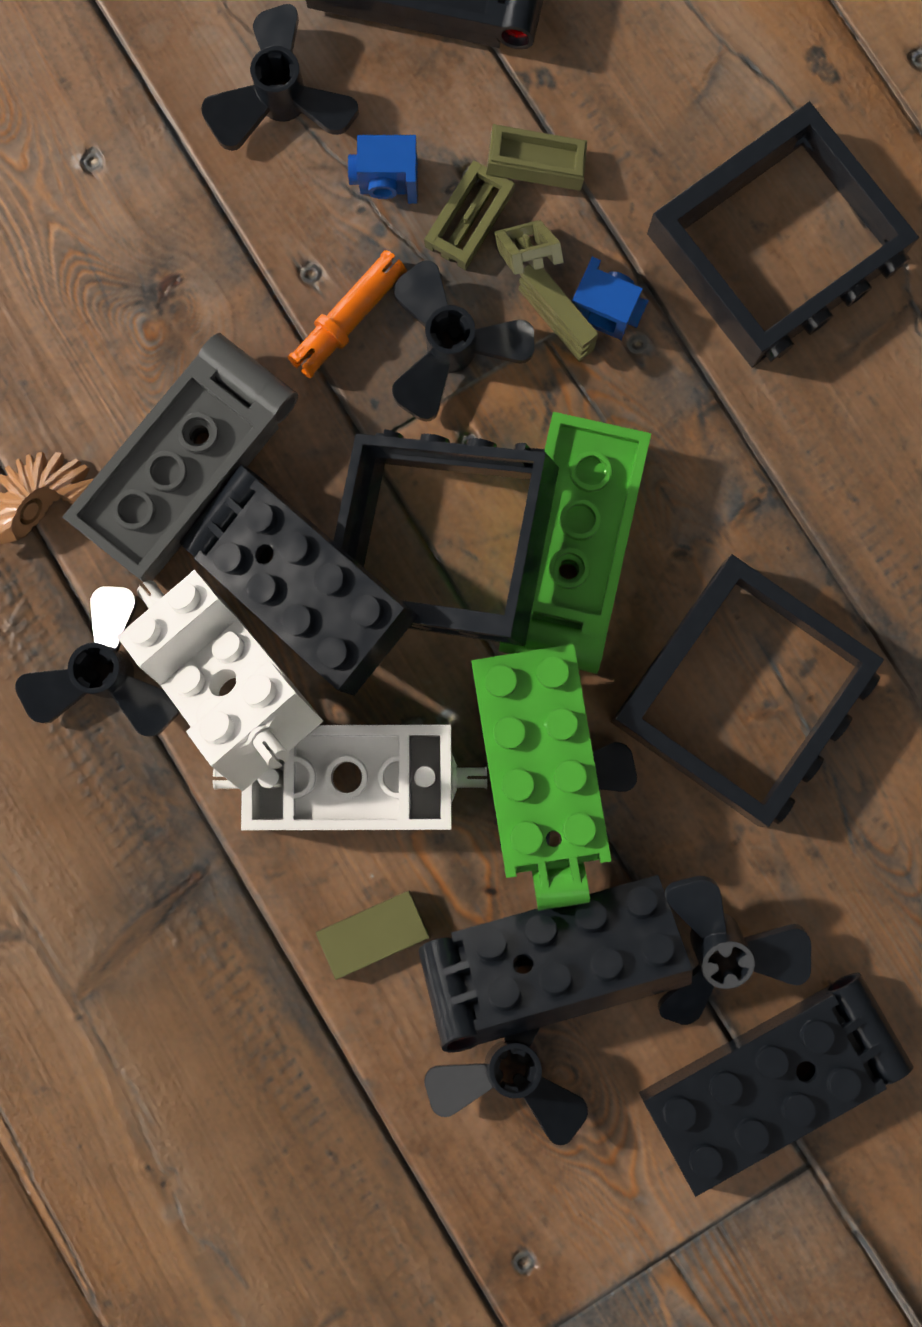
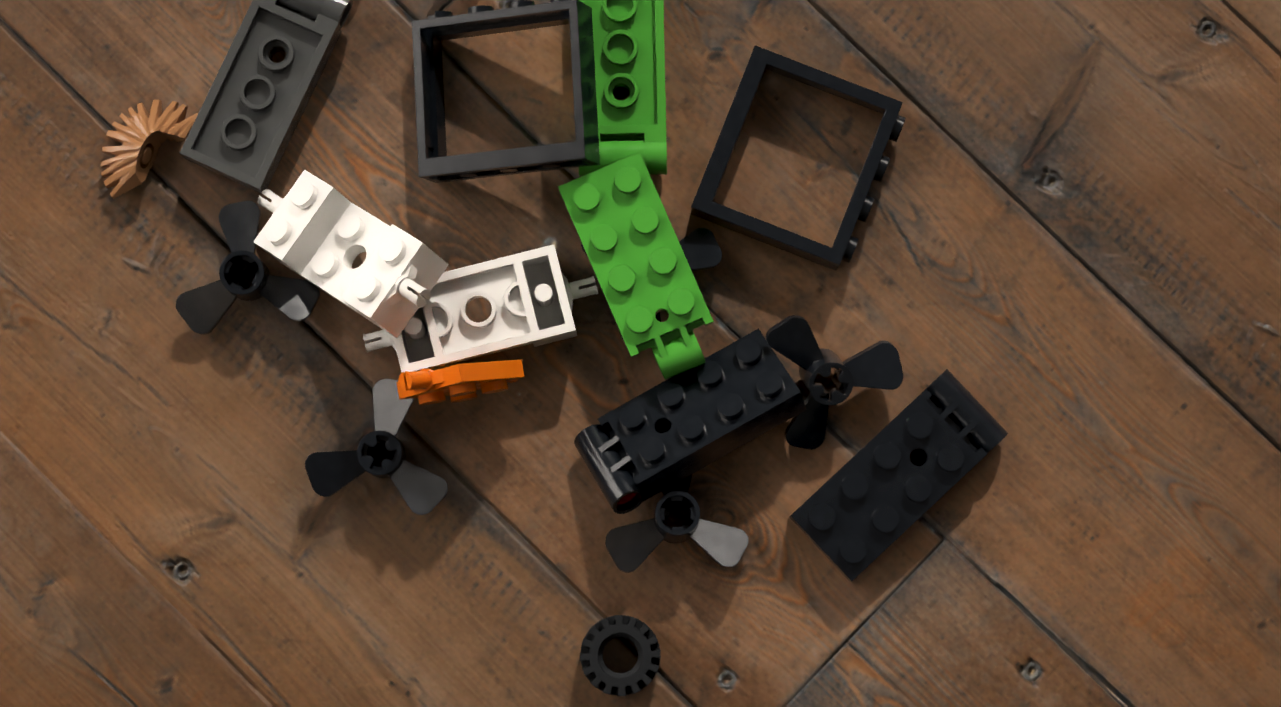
camera: 20 degrees left, 0 degrees up
black hinge [180,464,419,695] -> none
olive tile [316,890,430,980] -> none
none -> black piece [305,379,448,515]
none -> orange plate [396,359,525,405]
none -> black tyre [580,615,661,696]

